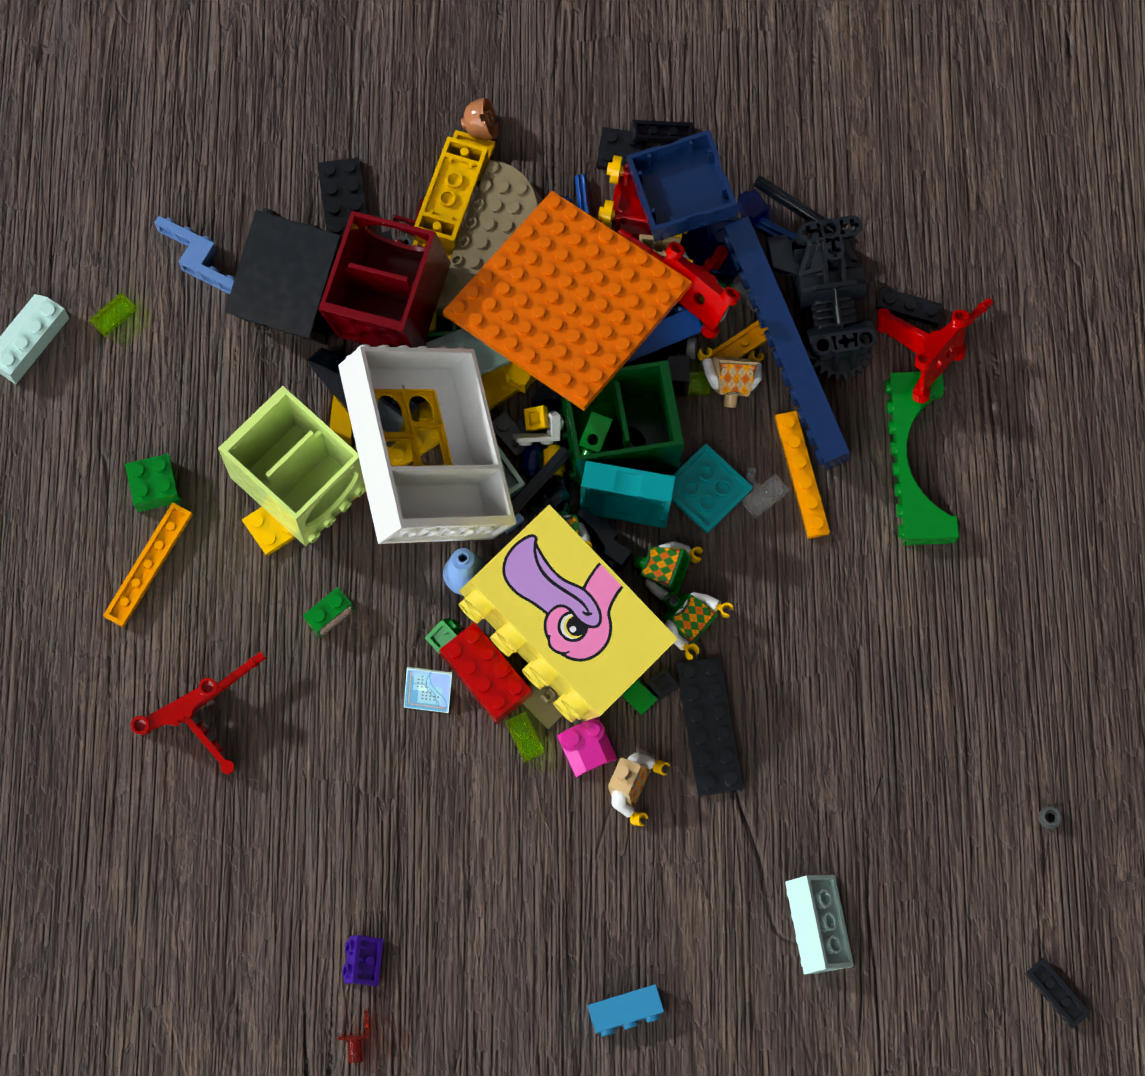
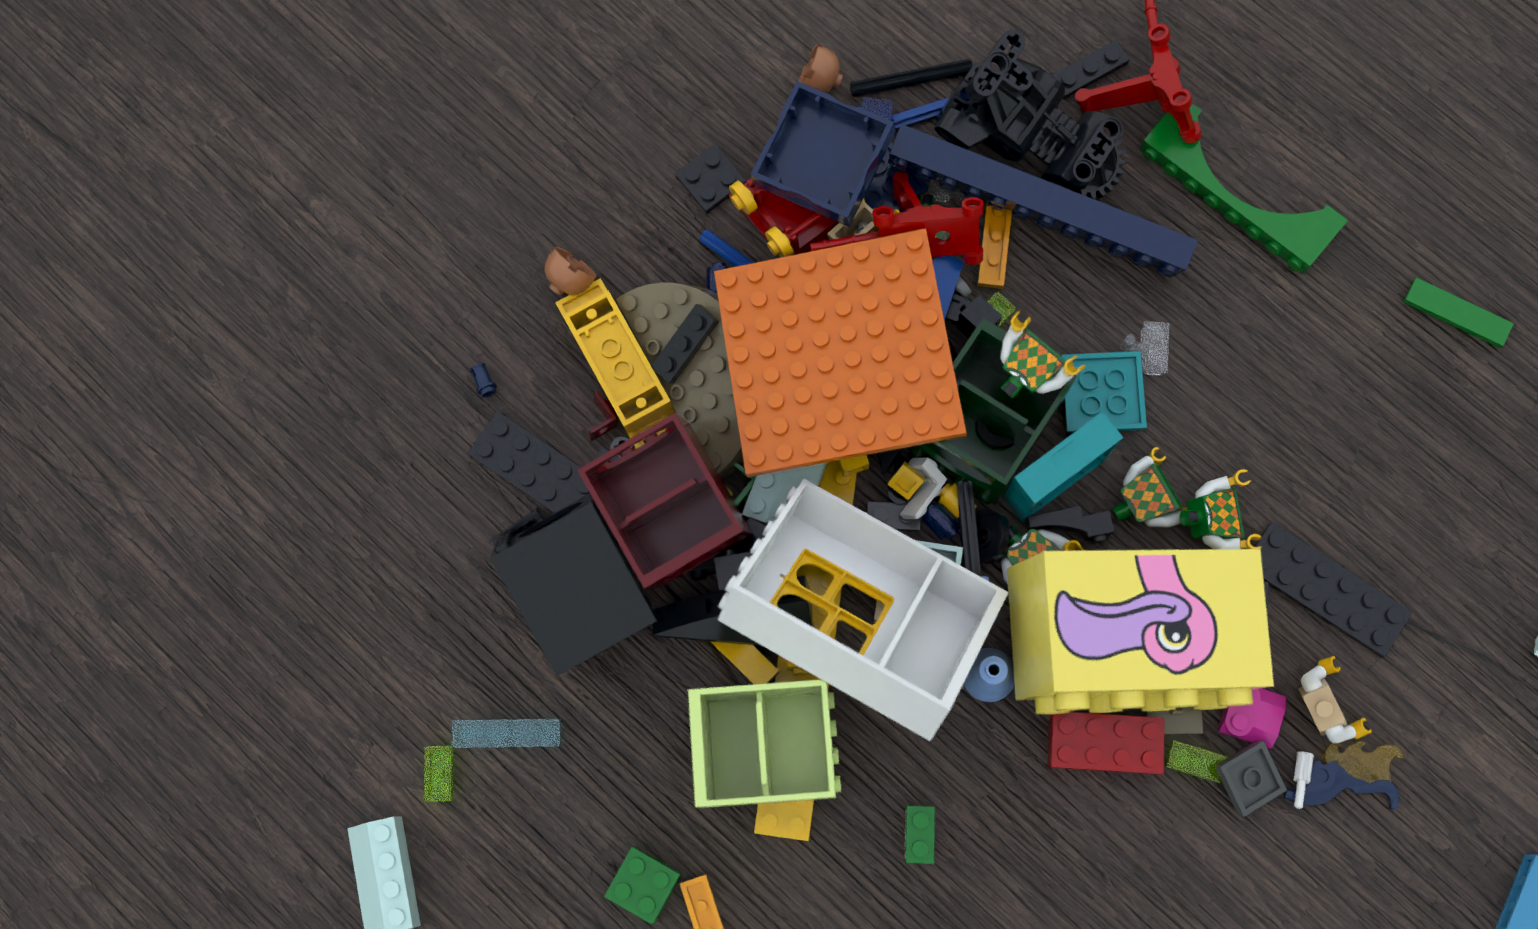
camera: 35 degrees left, 5 degrees up
medium blue bracket [154,216,235,294] -> none
piece [404,667,452,713] -> none
green bracket [425,618,462,654] -> none
green torso [579,411,614,455] -> none
black tile [630,120,694,144] -> none
torso [697,347,764,408] -> none
light orange plate [774,411,830,539] -> none
none -> clear light blue plate [452,719,562,748]
none -> dark blue pin [470,363,497,398]
none -> black plate [651,304,719,383]
none -> nougat cylinder [799,44,843,94]
none -> torso [1000,311,1085,399]
none -> dark grey plate [1215,740,1287,817]
none -> piece [1283,741,1404,810]
none -> white axle [1294,751,1314,809]
none -> green tile [1403,277,1514,348]

